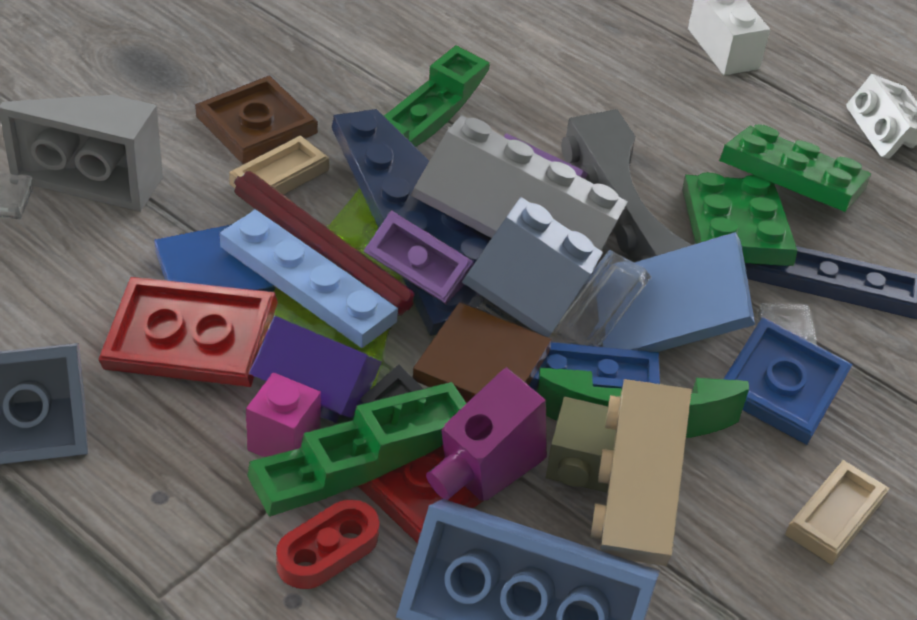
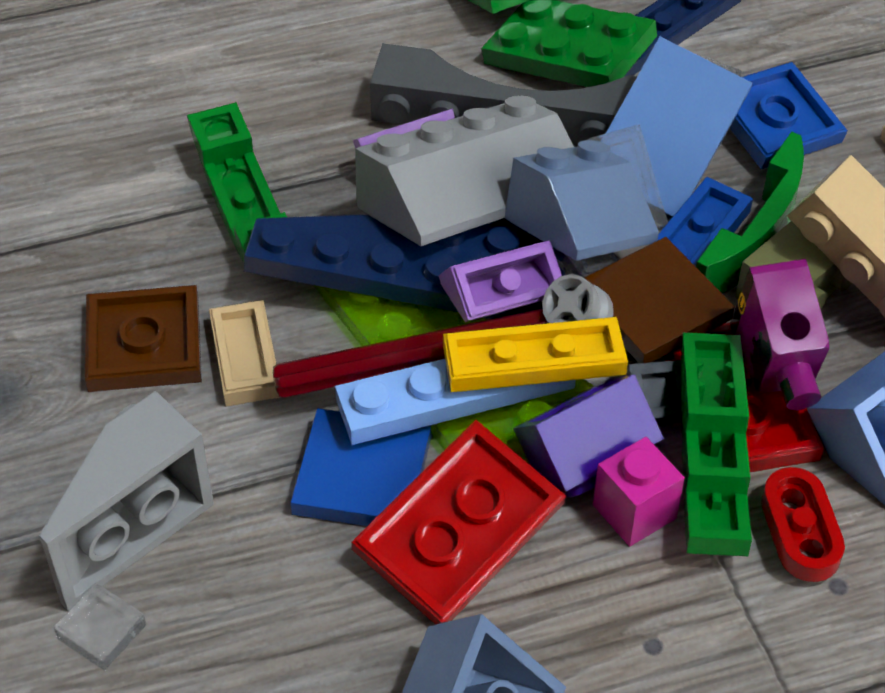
camera: 55 degrees left, 5 degrees up
none -> yellow tile [443,317,628,392]
none -> light grey wheel [542,274,613,323]

